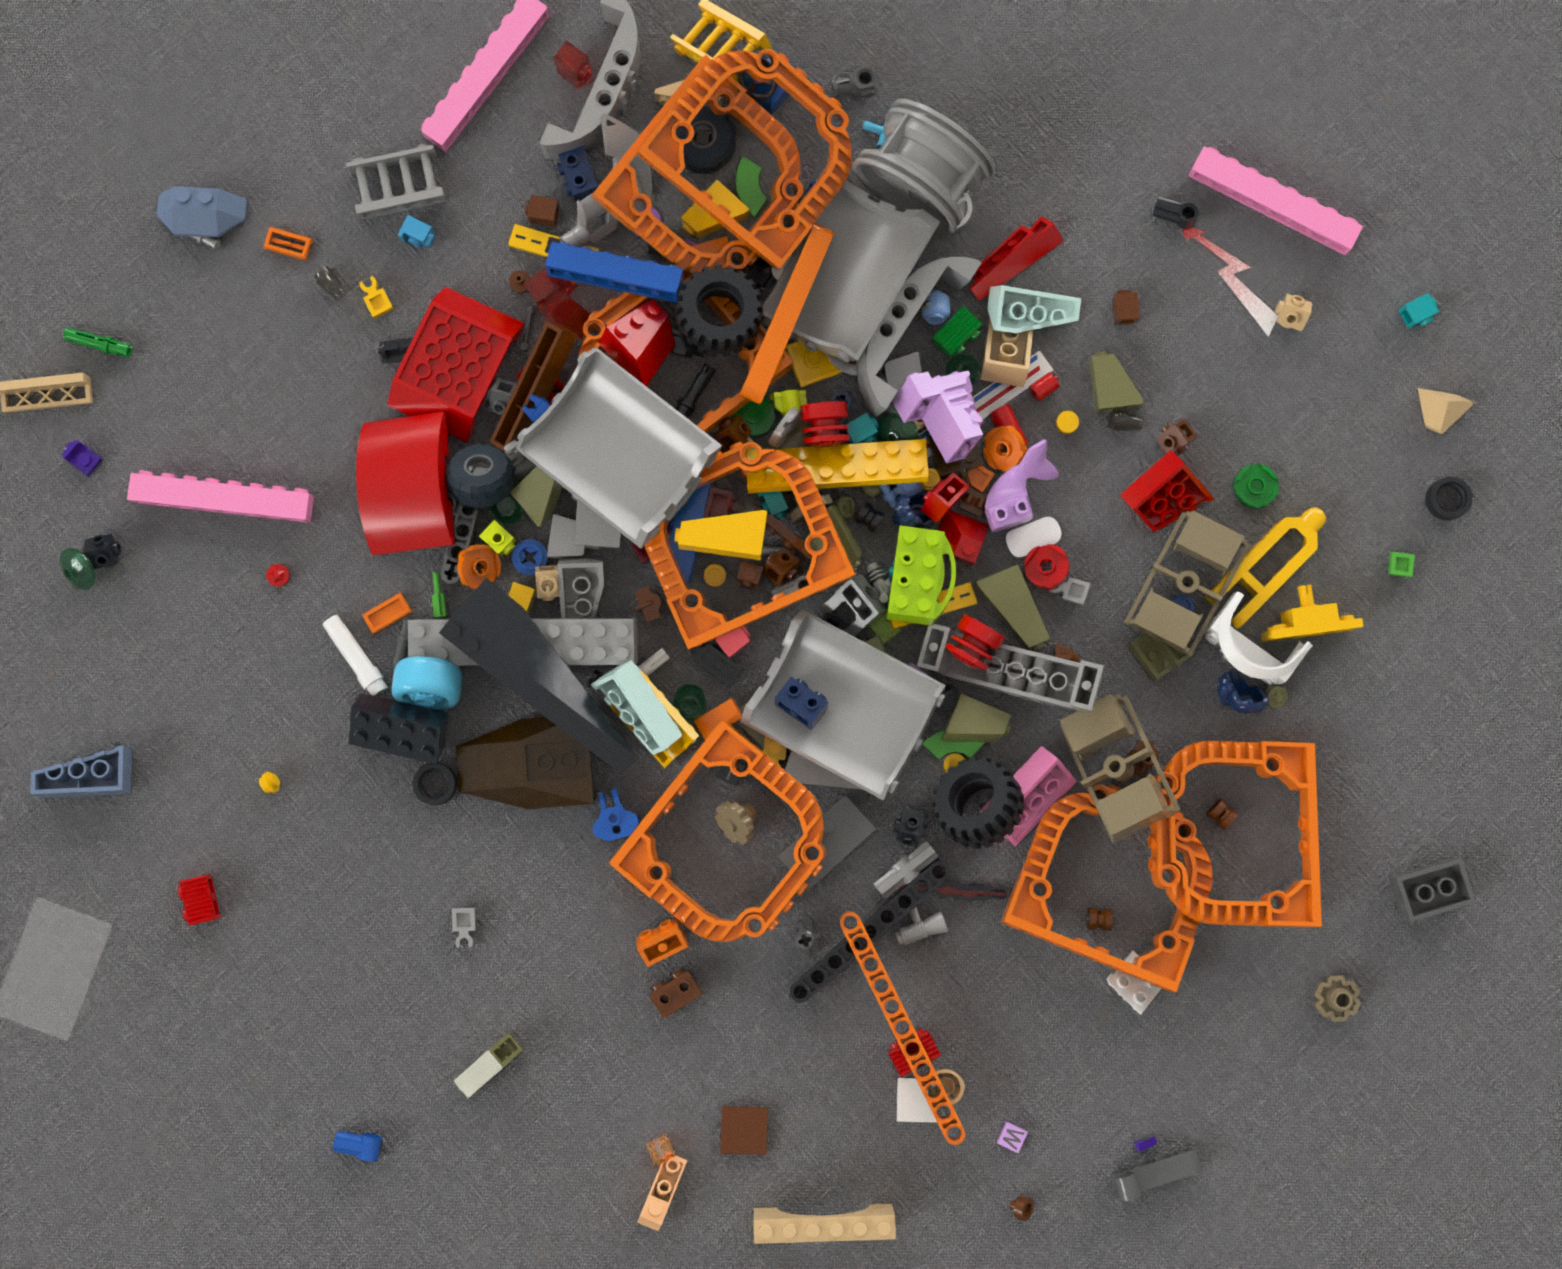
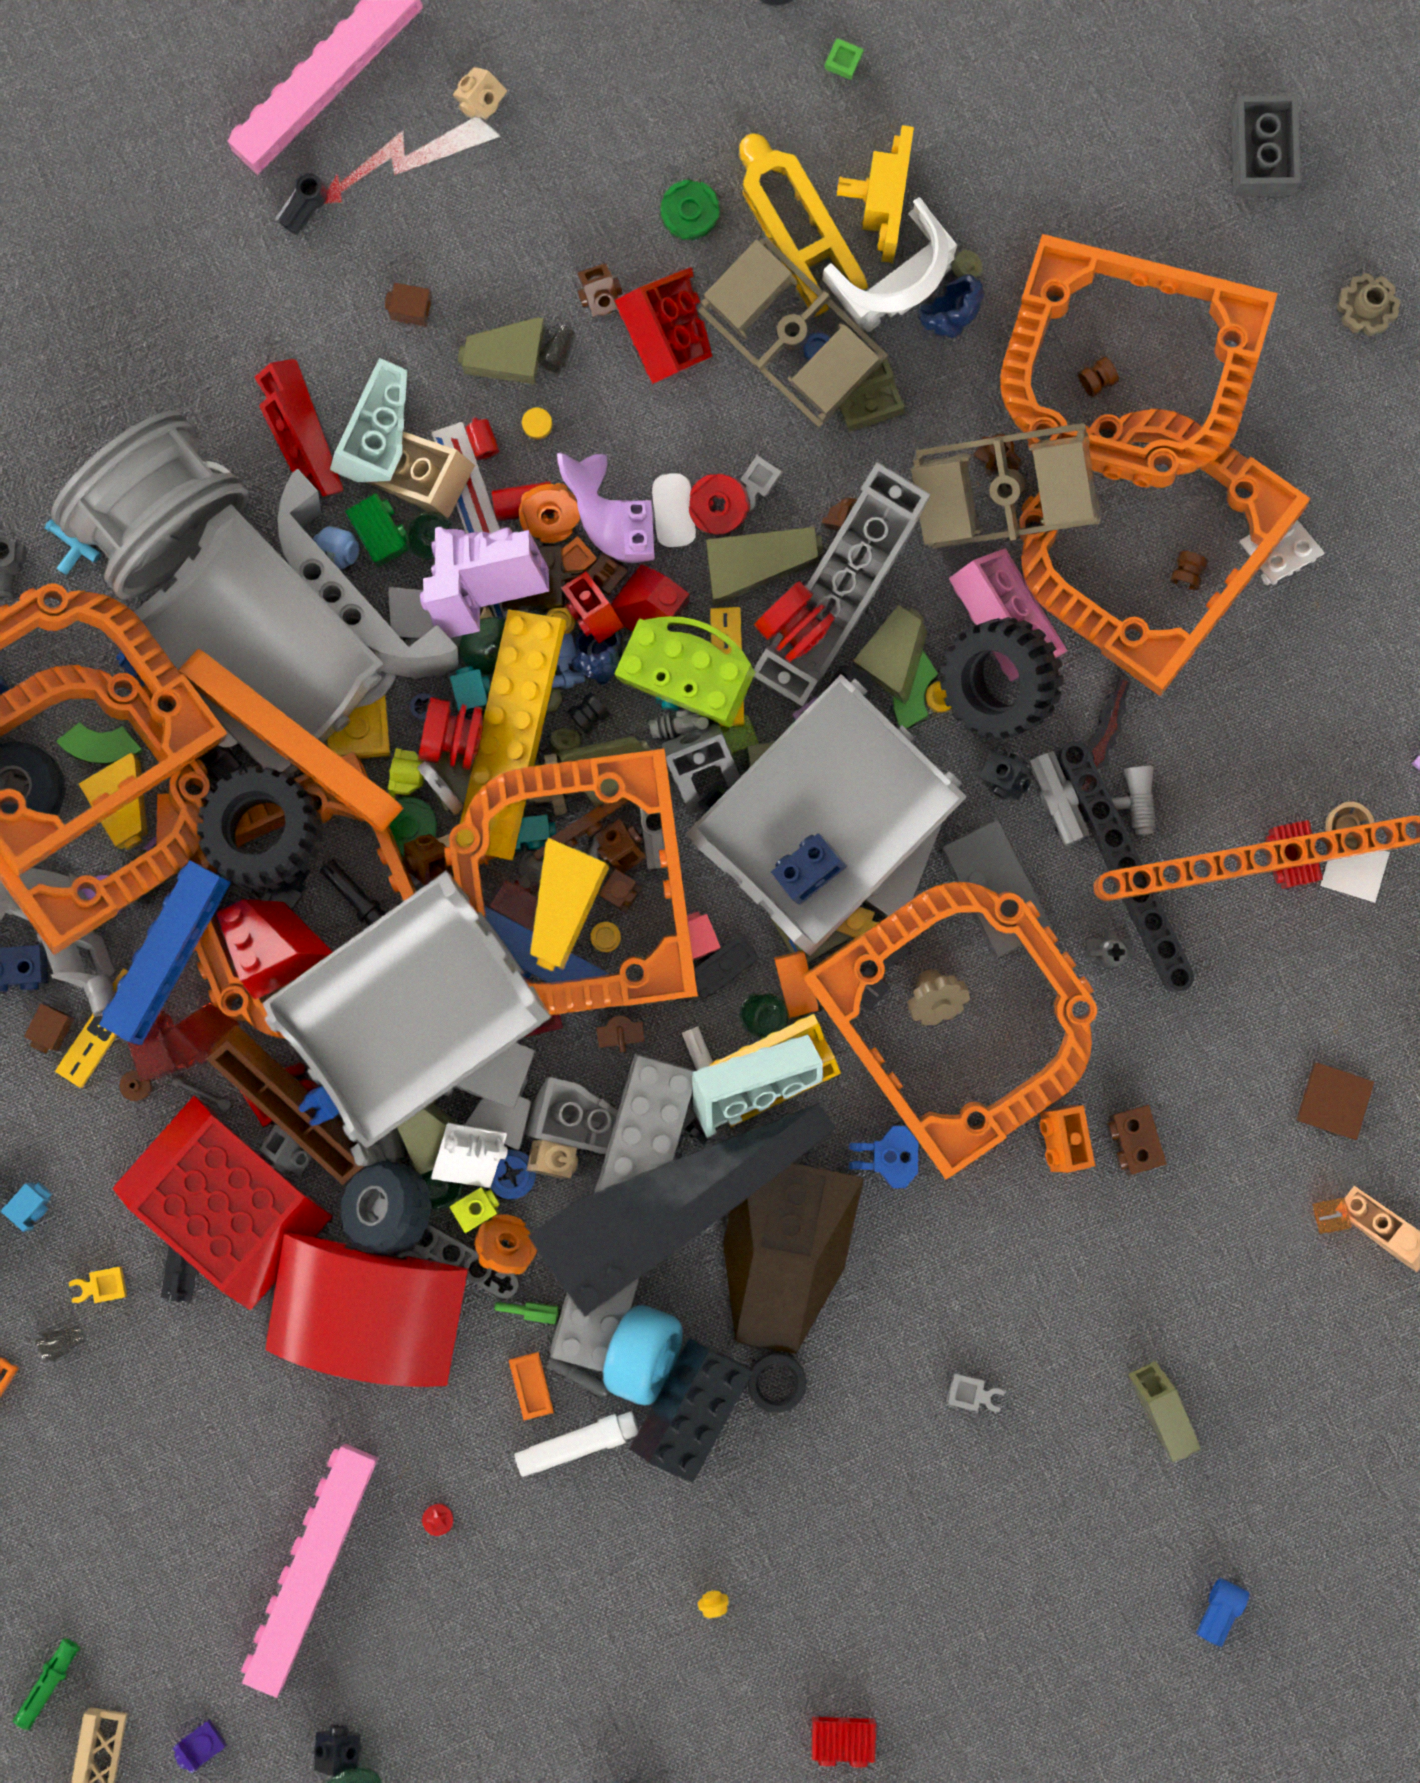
camera: 75 degrees left, 0 degrees up
yellow brick [509,582,537,616] -> none
none -> white hinge [431,1122,507,1188]

